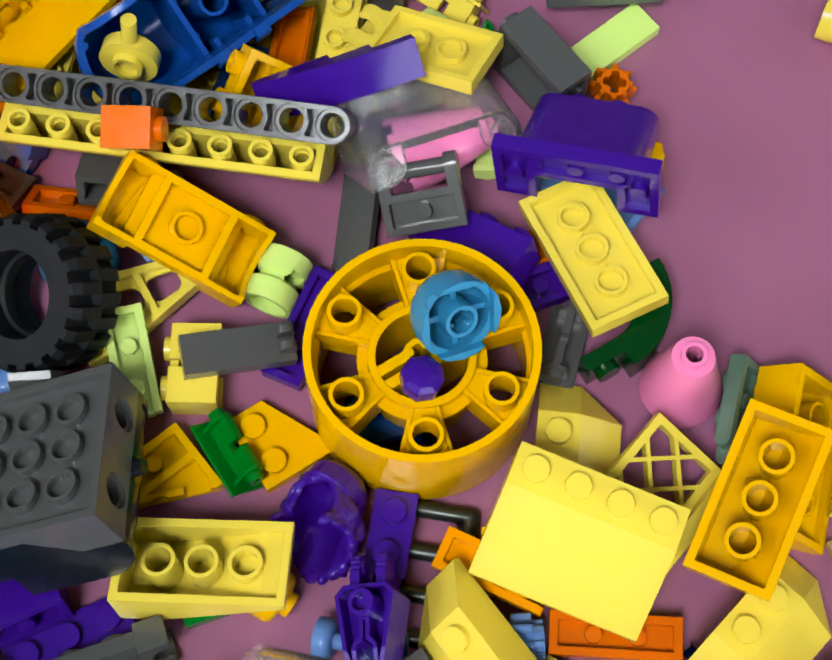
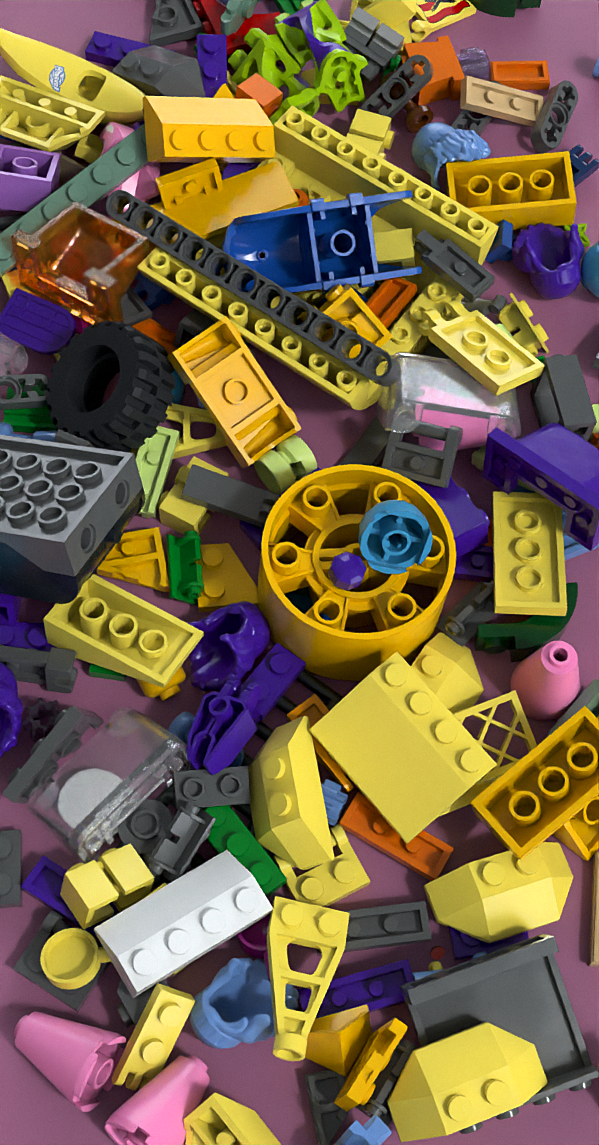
camera: 20 degrees right, 5 degrees down
light yellow piece [99,13,162,82] -> none
orange brick [100,105,169,151] -> none
dark purple slope [250,34,426,117] -> none

